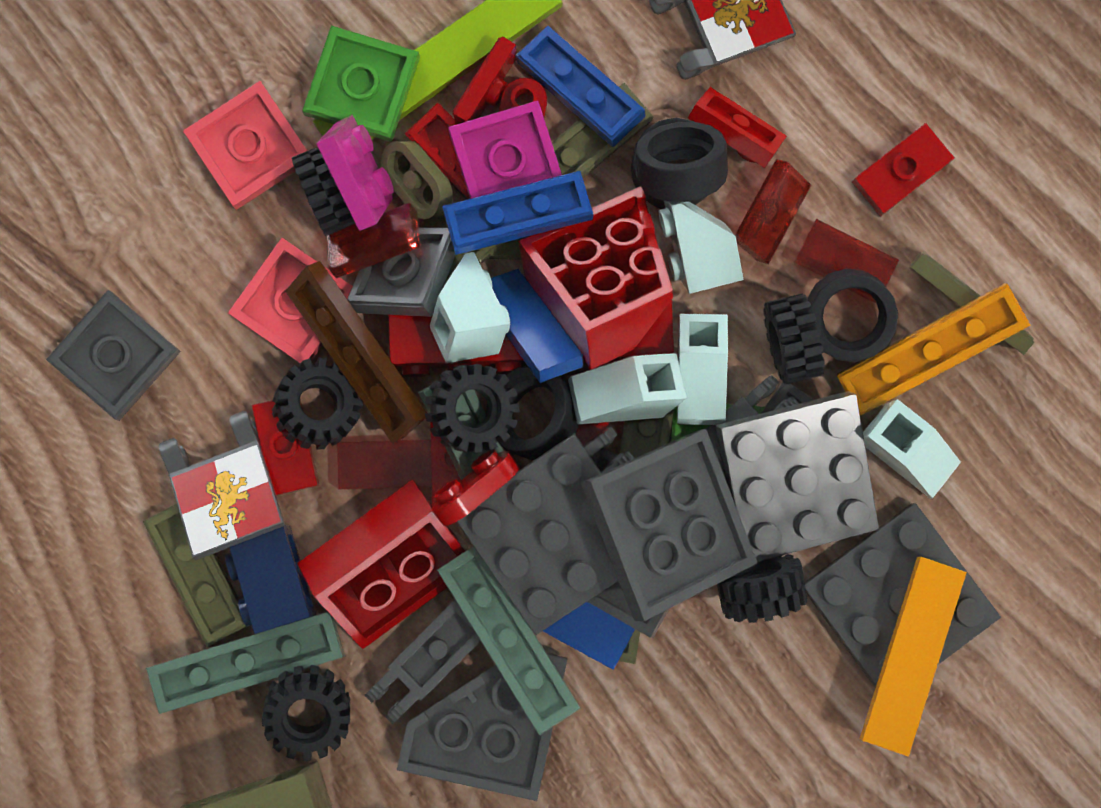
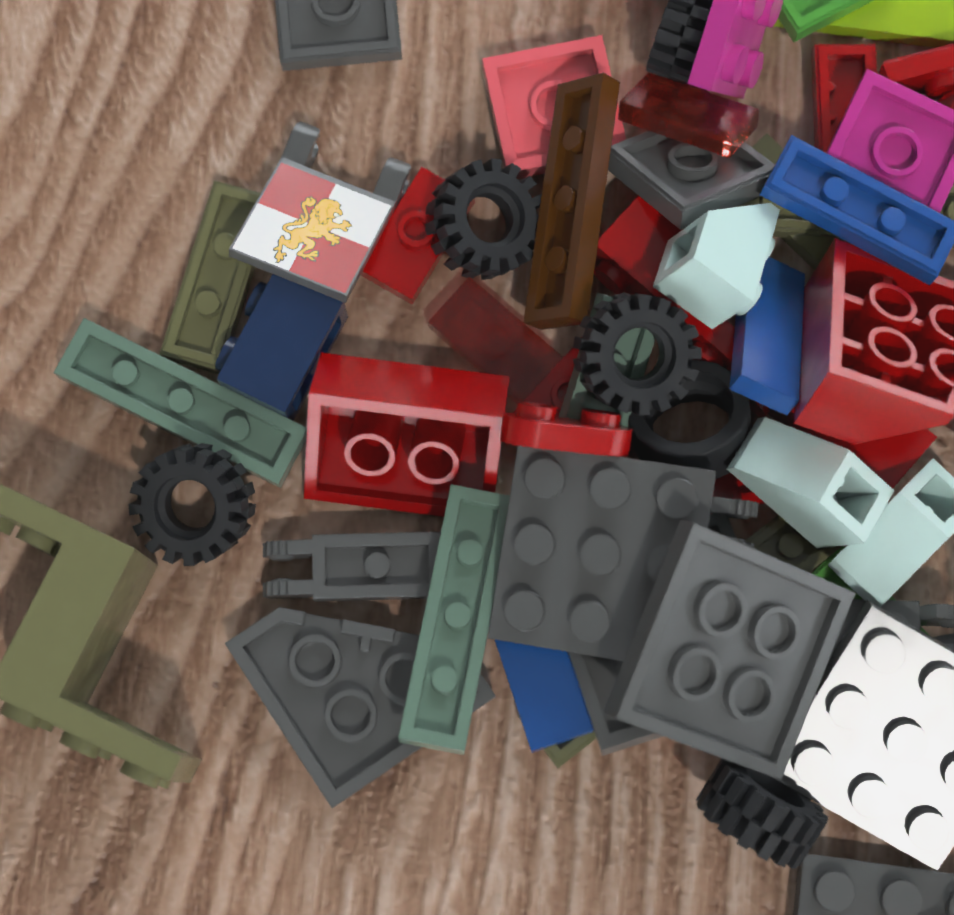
camera: 45 degrees right, 5 degrees down
olive plate [381,141,453,219] -> none

